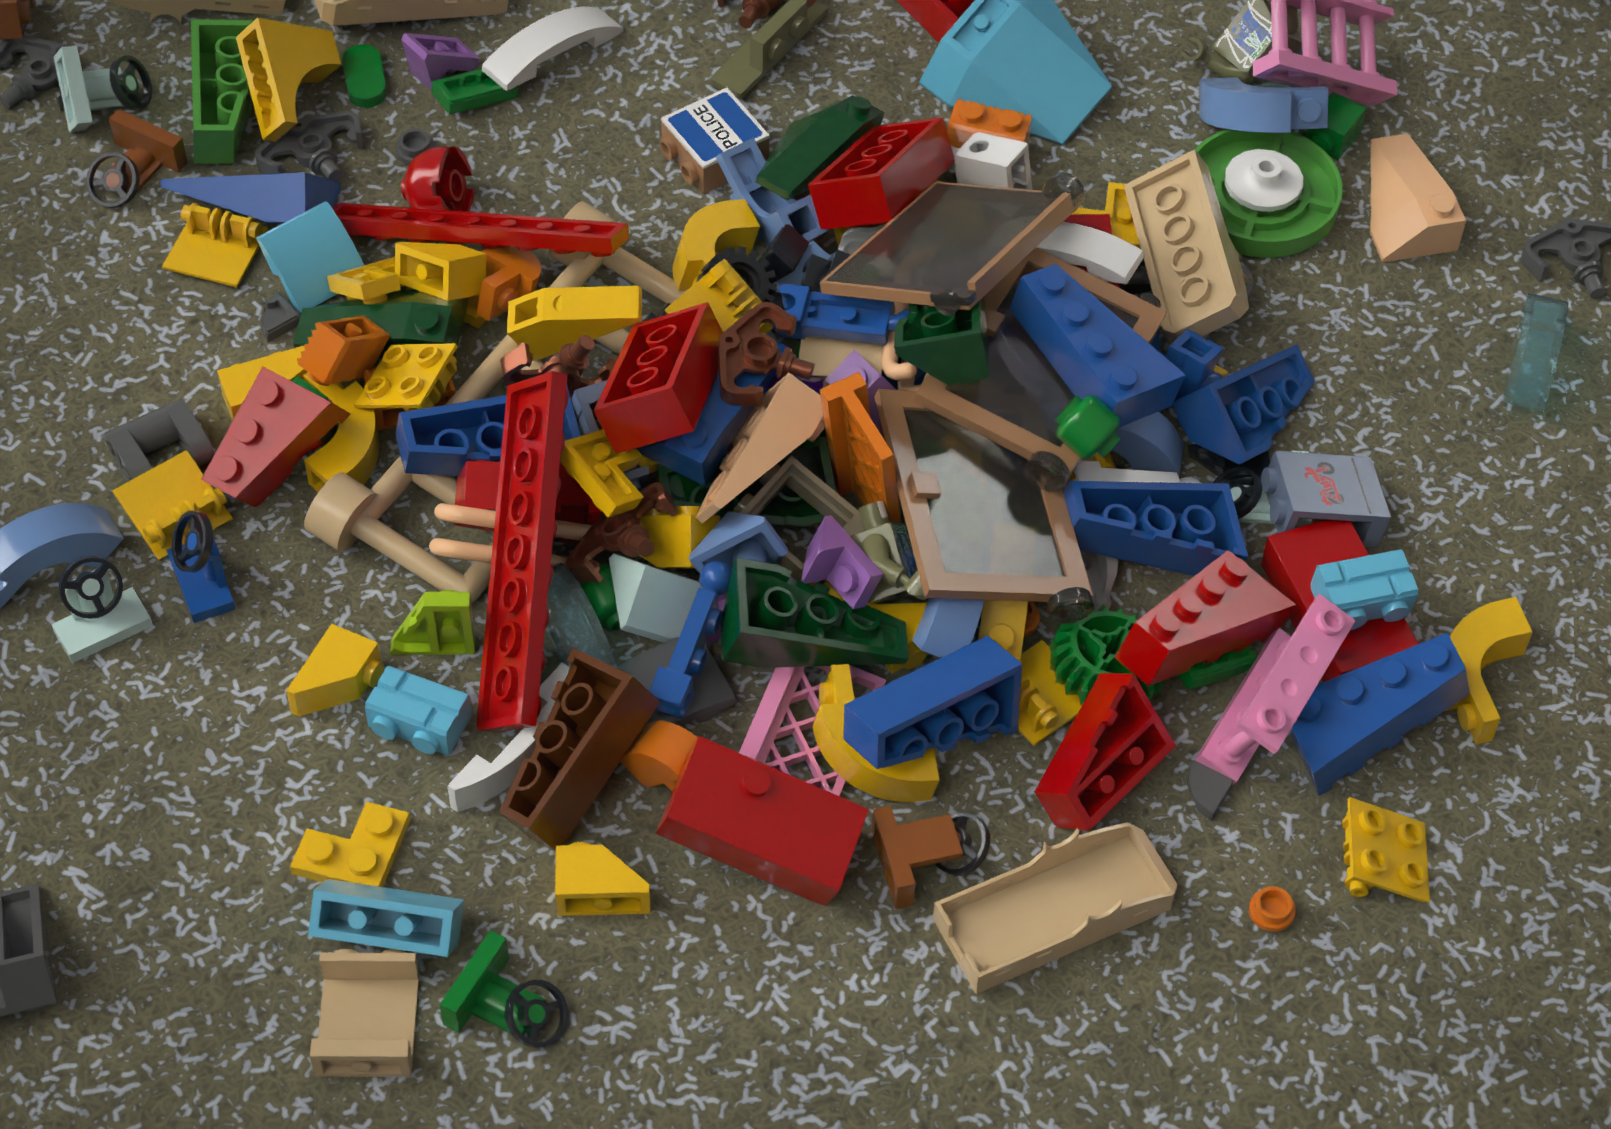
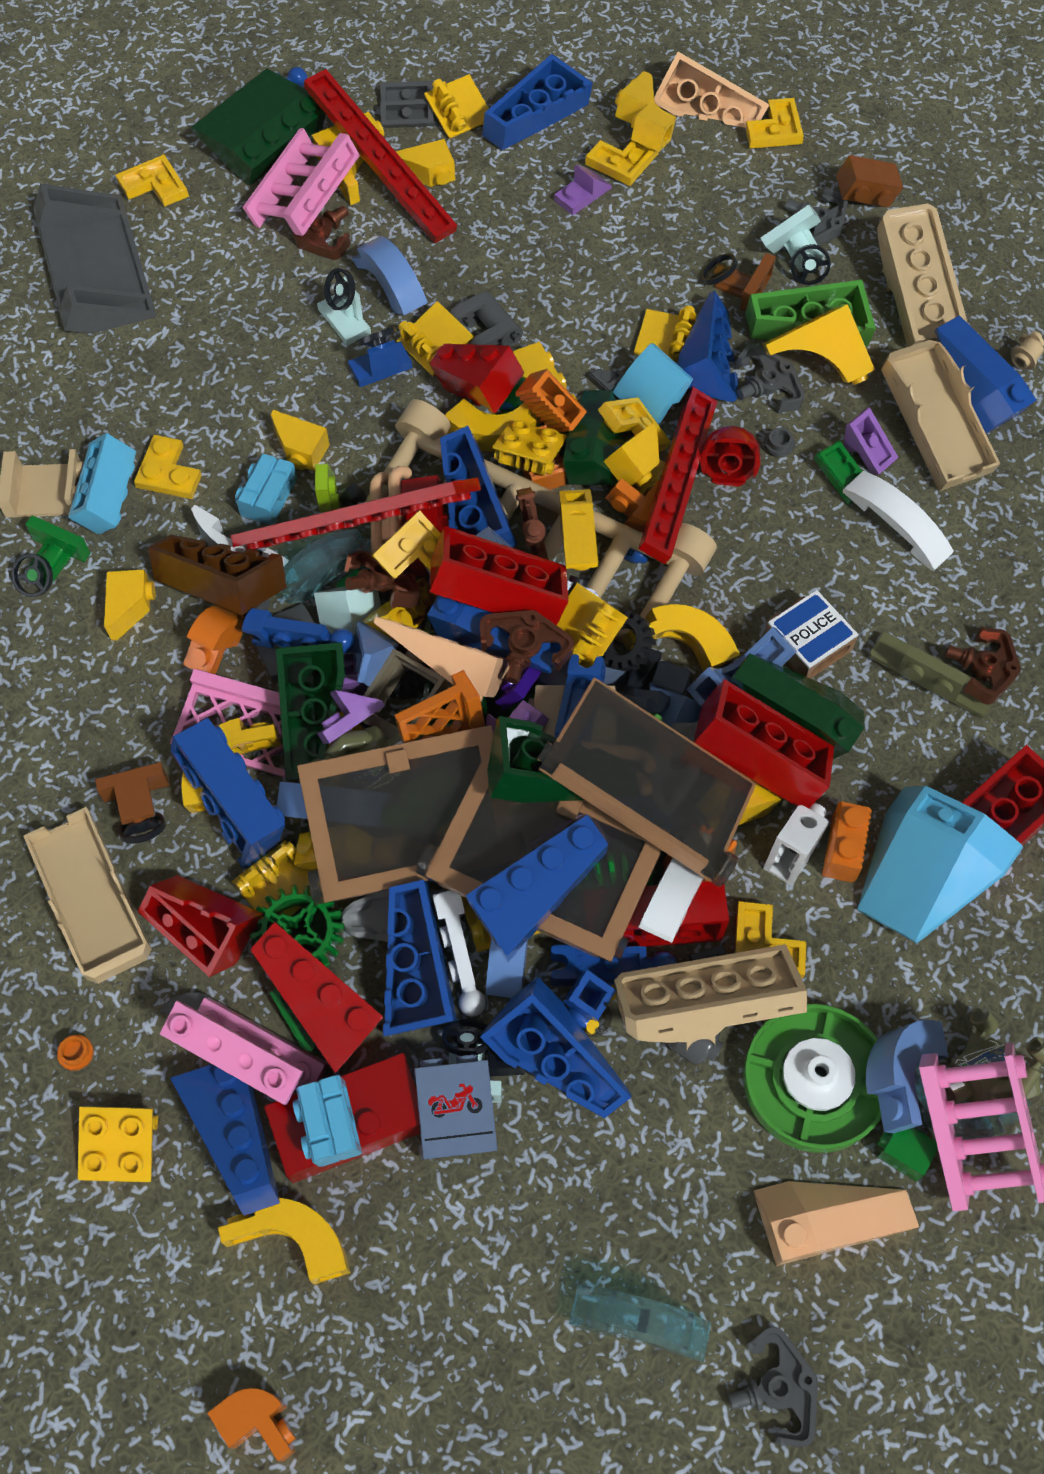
camera: 90 degrees right, 10 degrees up
green tile [342,44,387,108] -> none
red brick [656,736,869,906] -> none
green head [1054,395,1121,459] -> none

